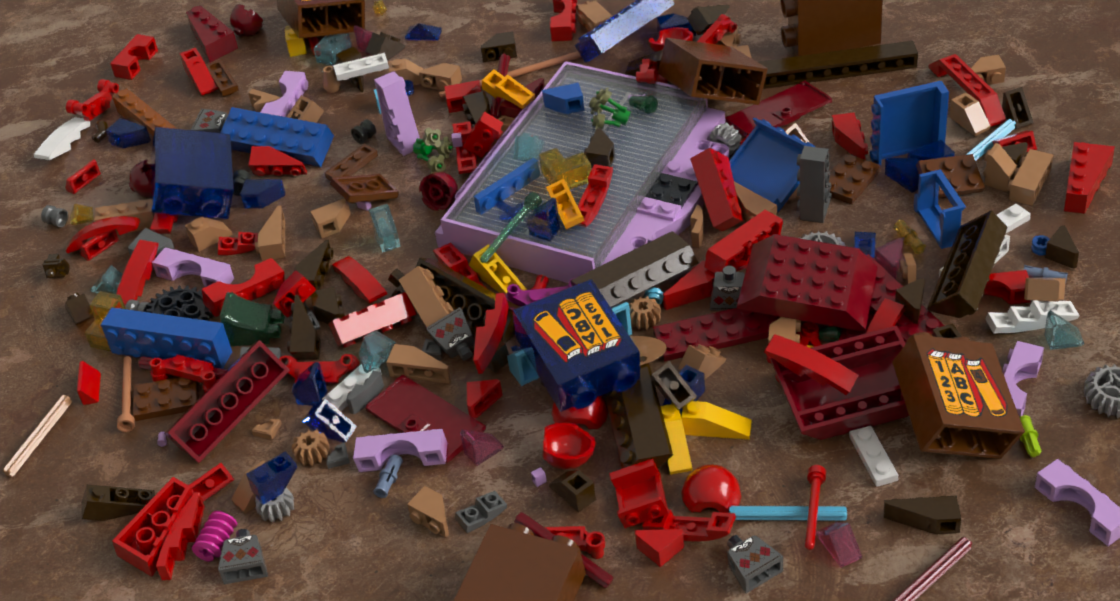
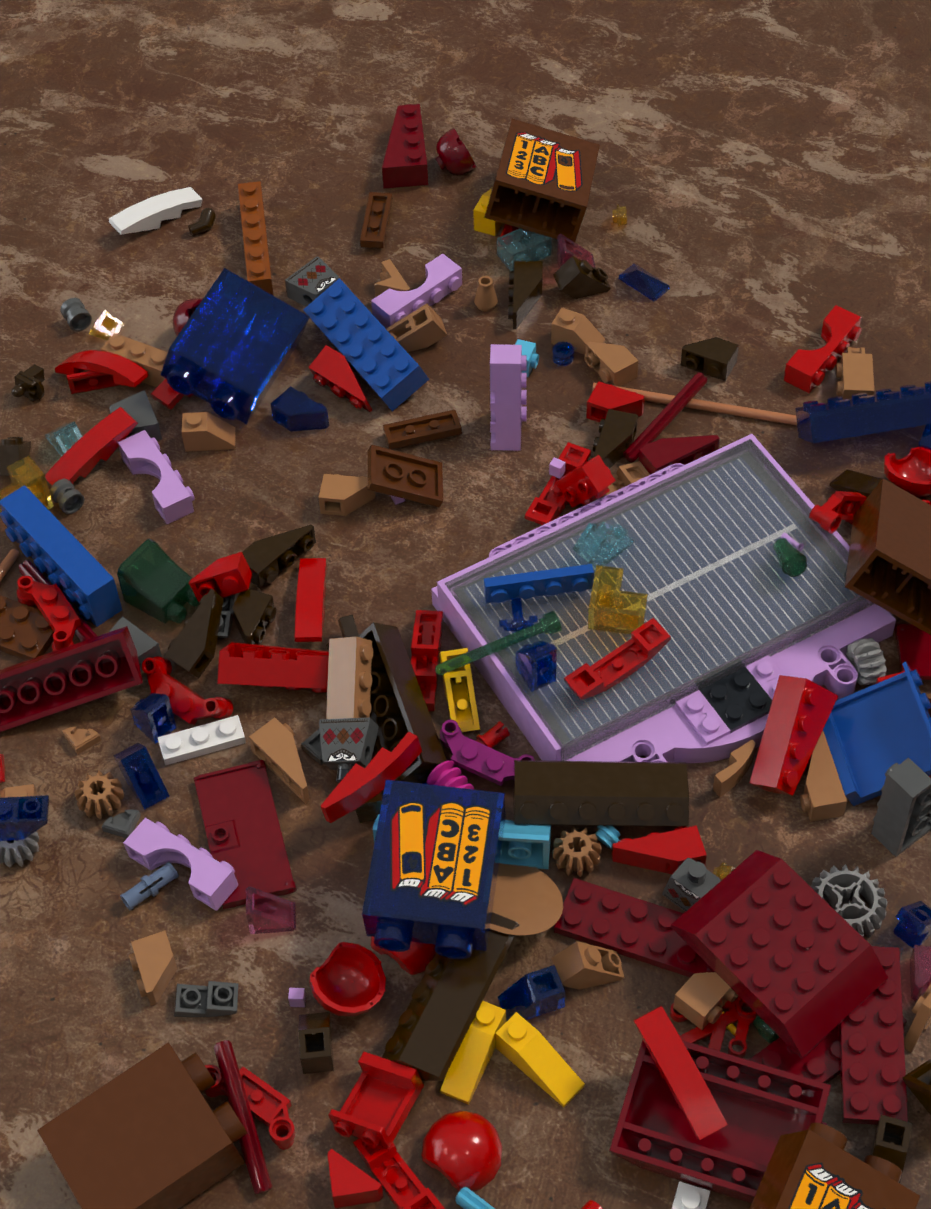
camera: 30 degrees right, 10 degrees up
red slope [65,159,101,194] -> none
red plate [66,79,119,121] -> none
clear blue slope [106,118,151,149] -> none
red arch [110,34,158,80] -> none
black gear [146,285,213,321] -> none
red slope [179,48,218,95] -> none
red arch [202,258,285,317] -> none
red slope [218,232,258,255] -> none
pearl dark grey wheel [229,170,251,196] -> none
medium nougat slope [255,205,285,261] -> none
white plate [333,53,389,81] -> none
dark grey slope [346,370,384,414] -> none
pearl dark grey wheel [351,119,377,144] -> none
clear light blue slope [359,330,396,373] -> none
clear light blue slope [369,204,401,253] -> none
olive plant [413,128,453,174] -> none
dark red cylinder [419,172,458,211] -> none
red slope [467,379,503,419] -> none
light orange slope [482,69,535,110] -> none
blue slope [542,83,585,114] -> none
light orange slope [546,178,585,230] -> none
dark brown slope [584,128,615,168] -> none
plant [589,87,631,132] -> none
dark brown slope [651,361,697,410] -> none
red wedge [704,209,783,273] -> none
red slope [866,298,905,333] -> none
dark brown slope [895,278,925,324] -> none

